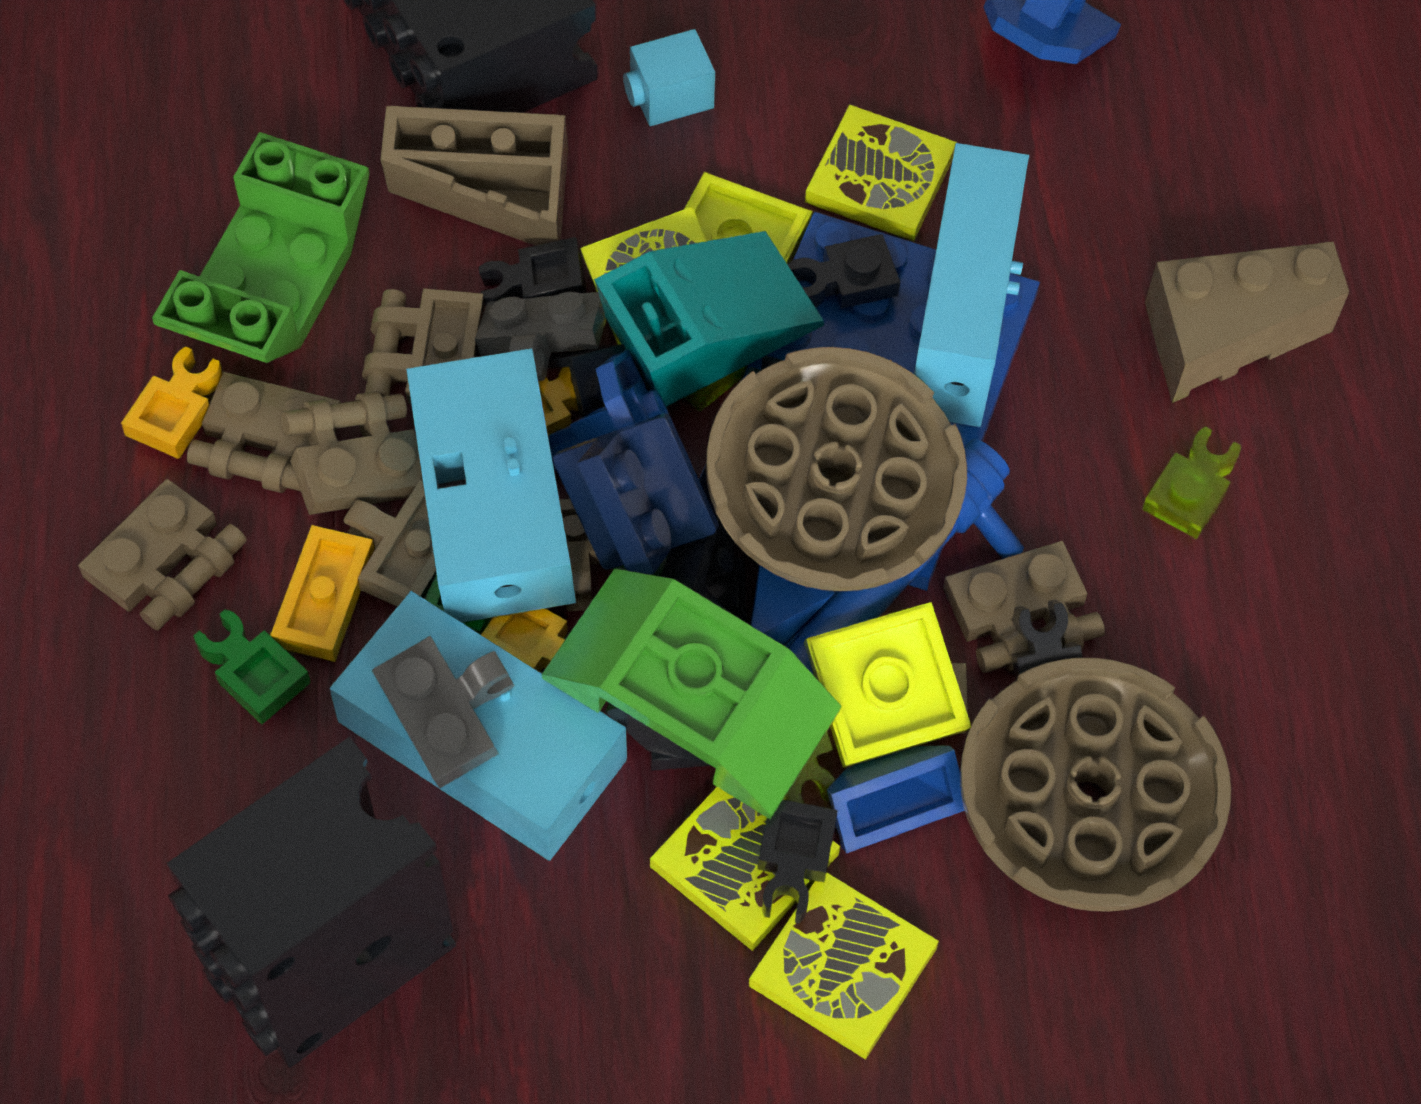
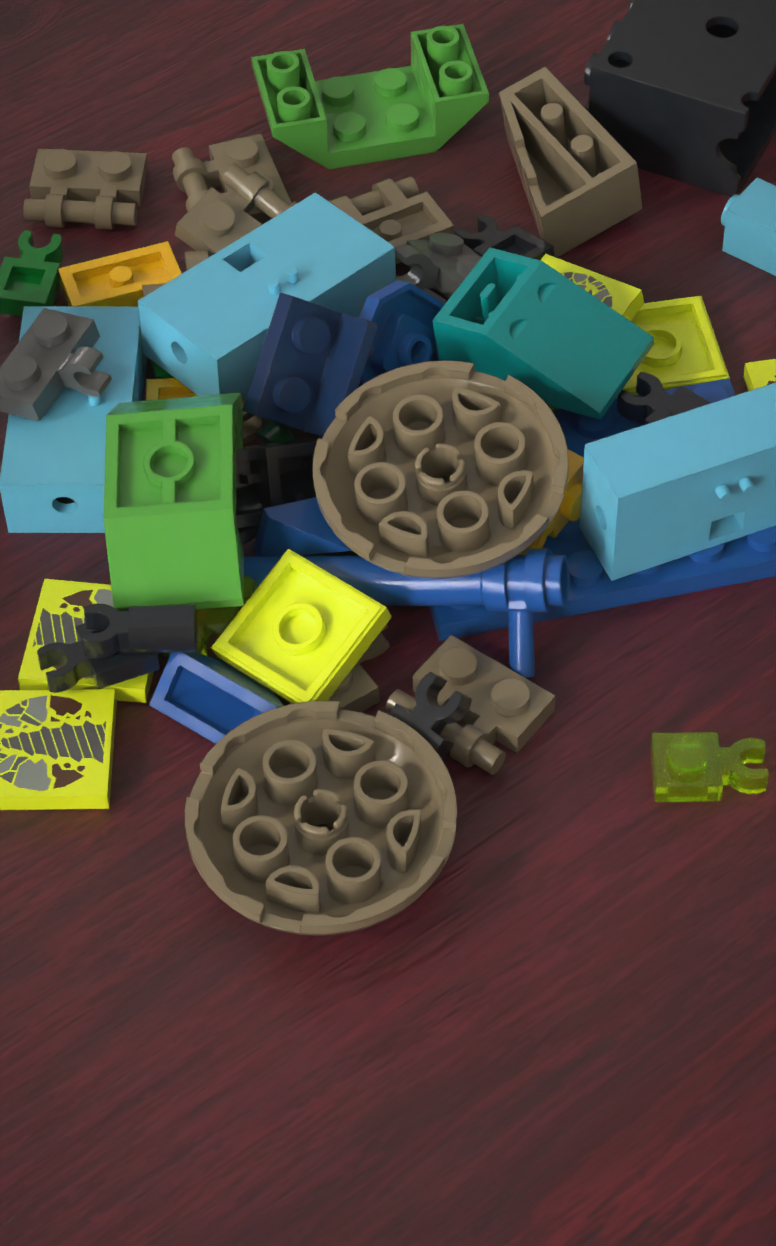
camera: 60 degrees right, 10 degrees down
yellow plate [121,347,223,459] -> none
none -> black bar [82,604,198,658]

